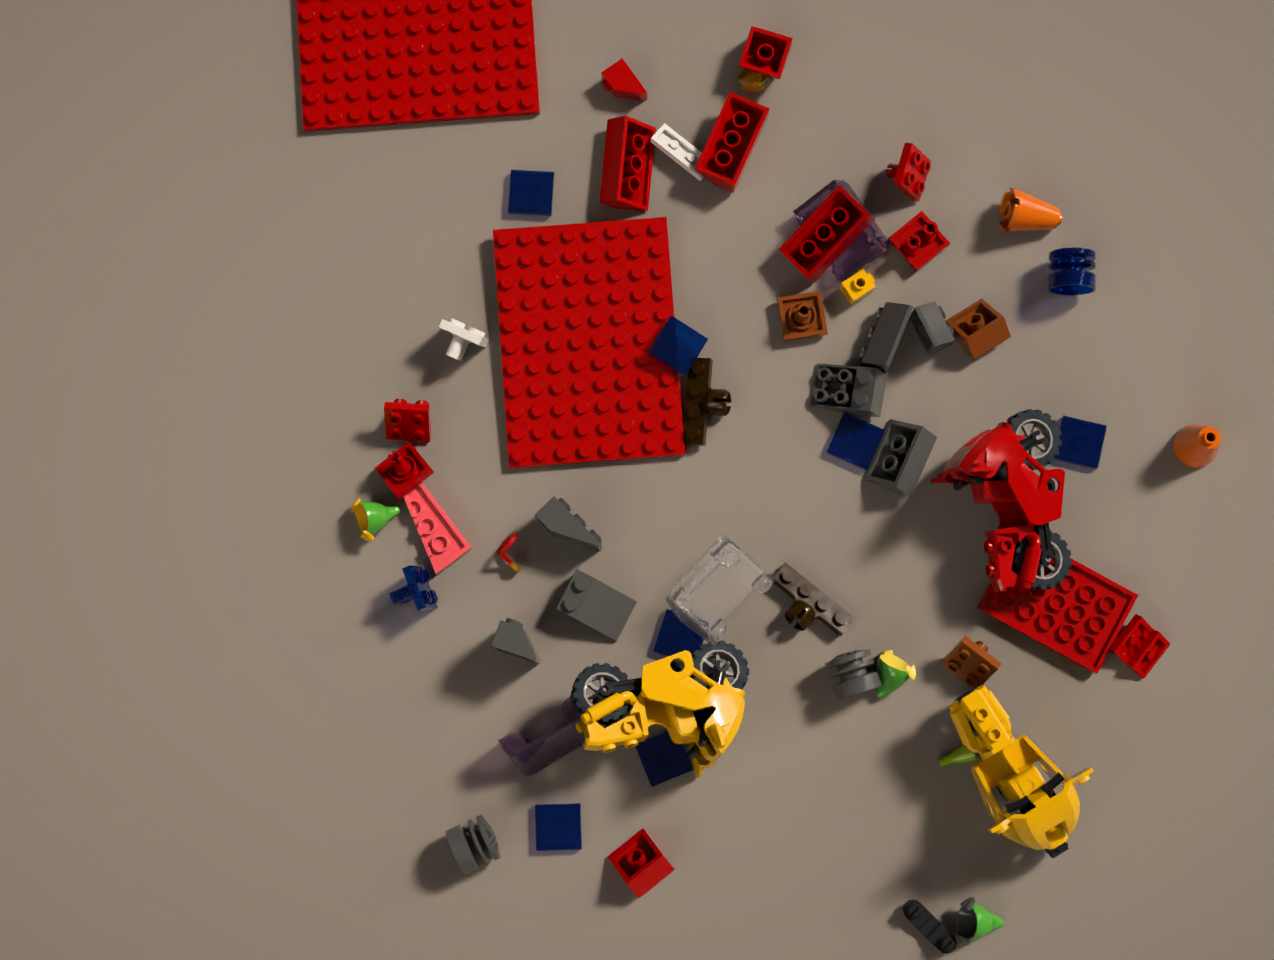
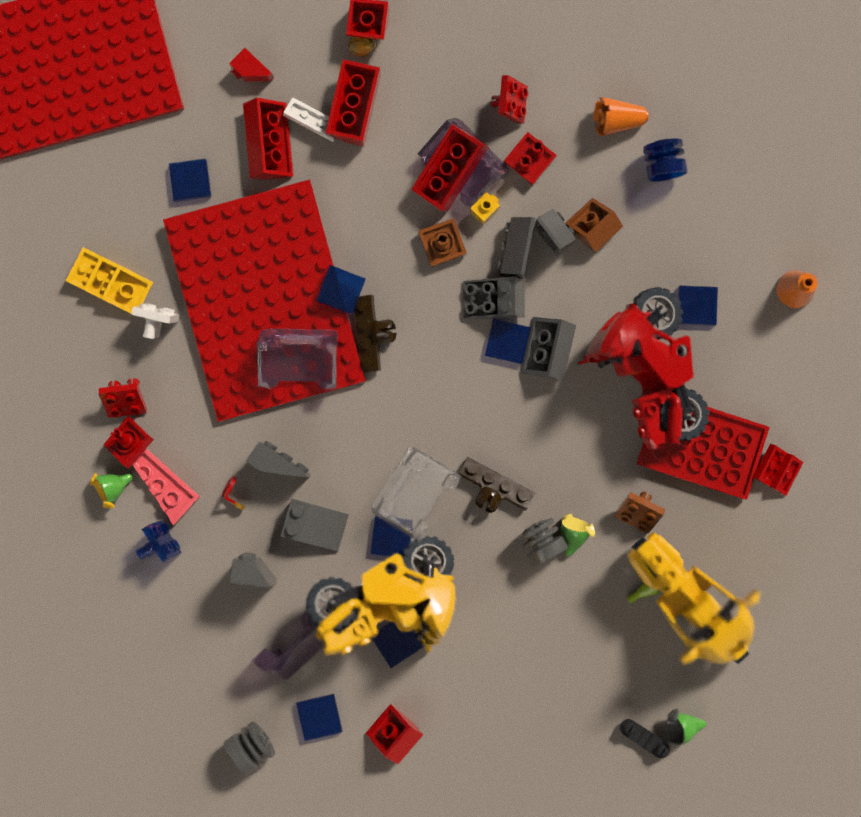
camera: 10 degrees left, 5 degrees up
none -> yellow slope [65,247,153,316]
none -> windscreen [257,329,338,390]

